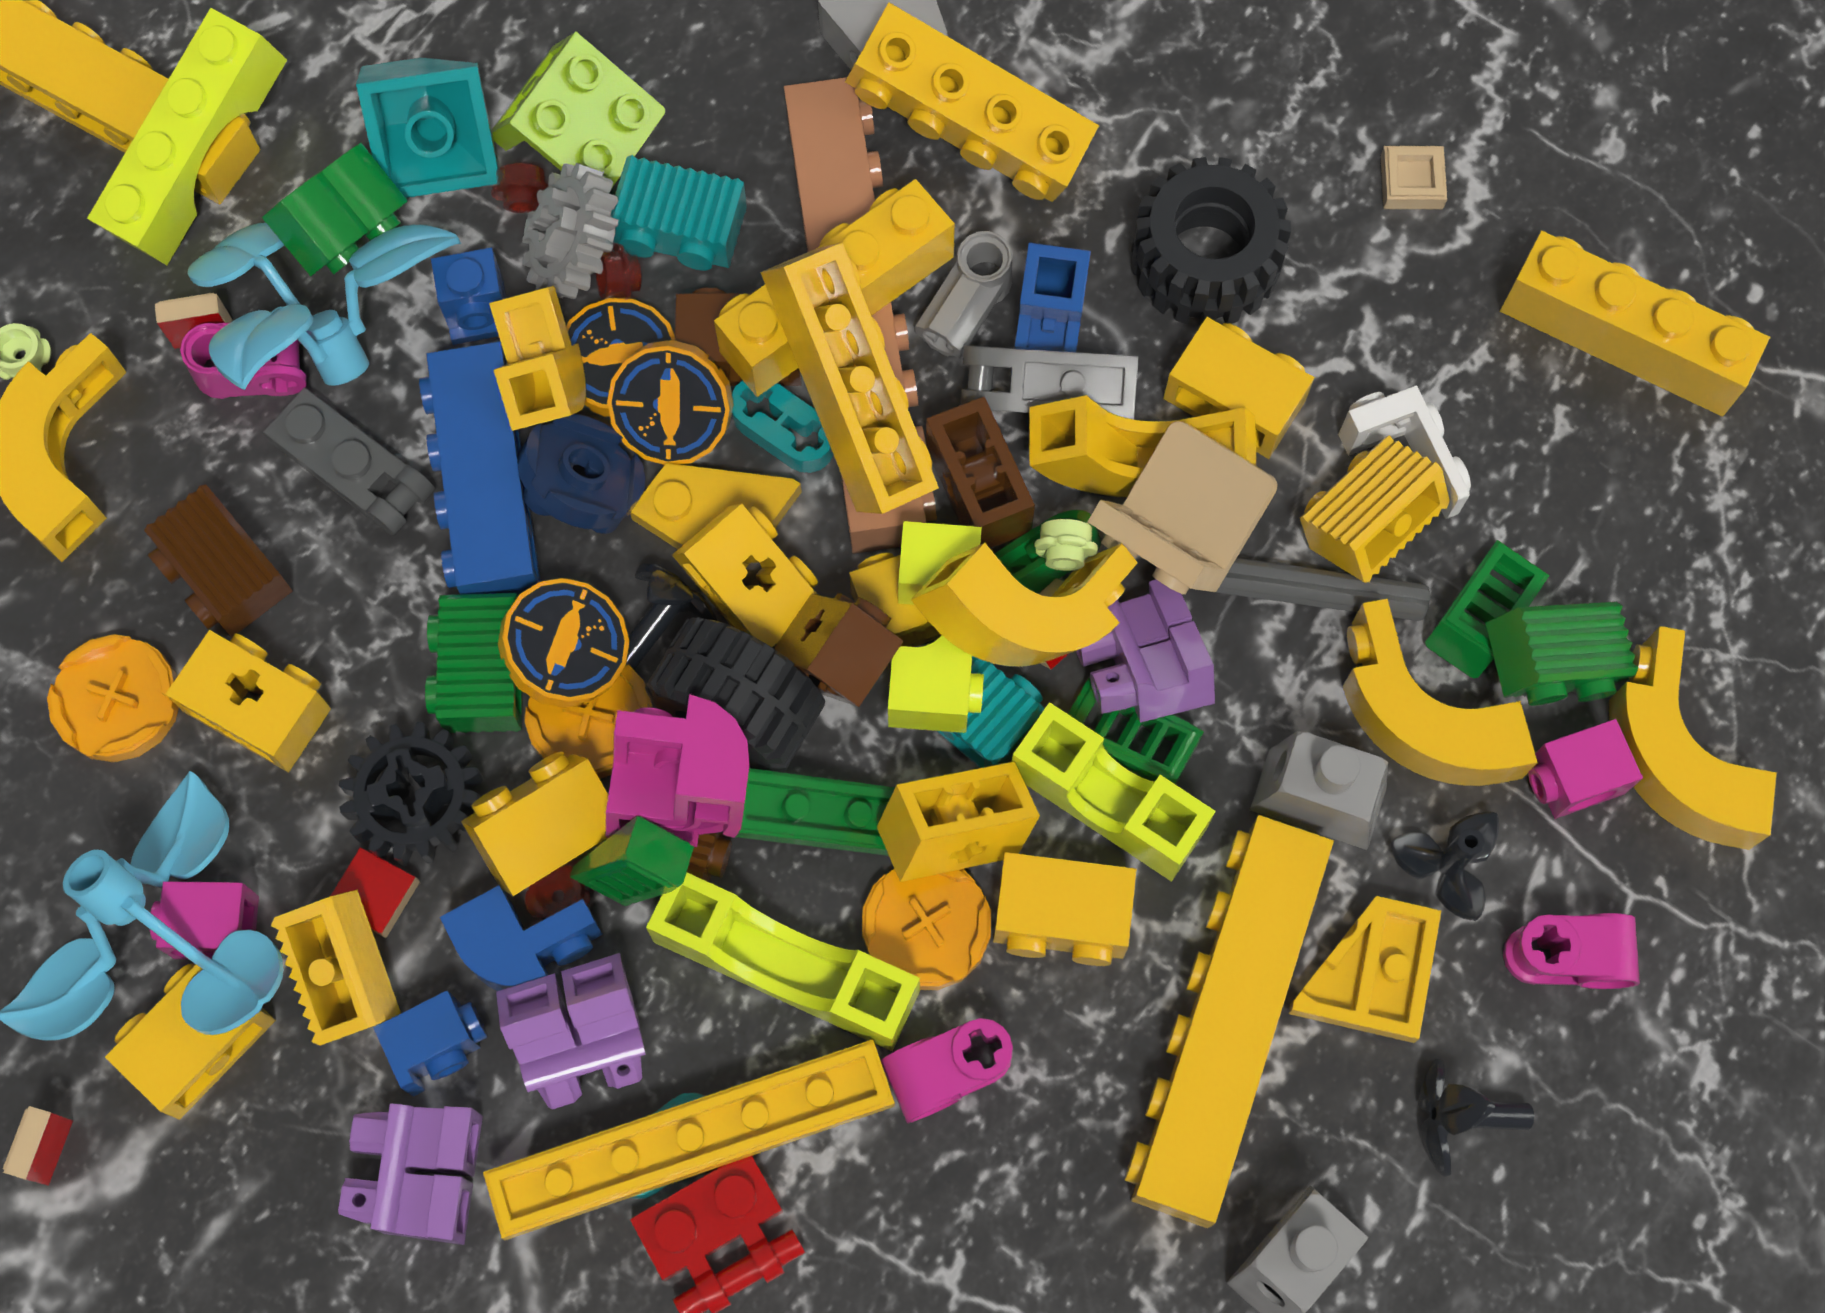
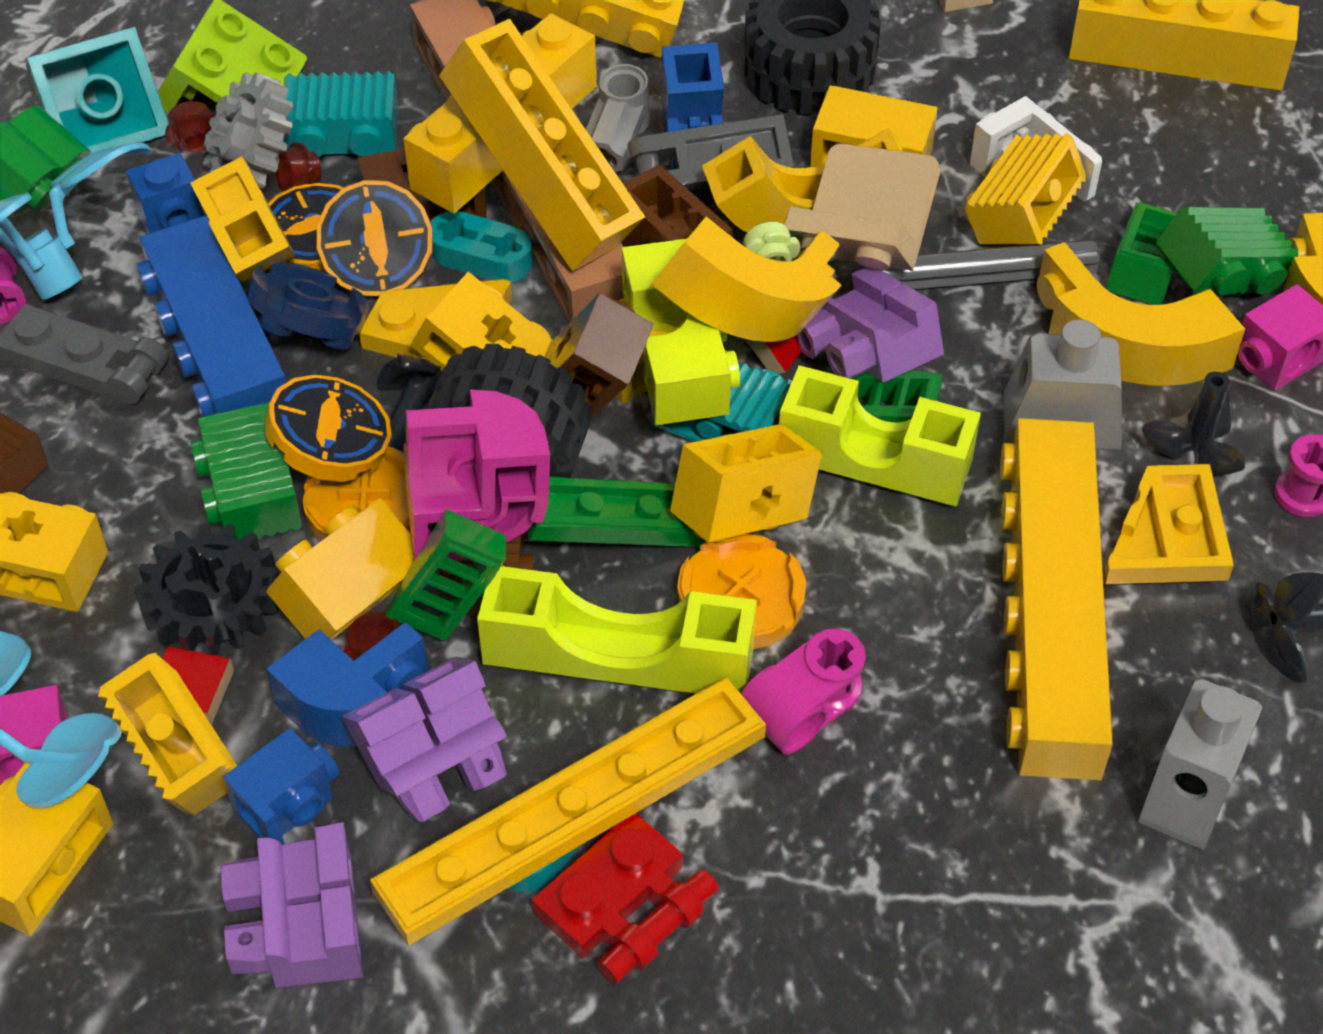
camera: 15 degrees left, 20 degrees down
yellow brick [993,852,1137,966] -> none

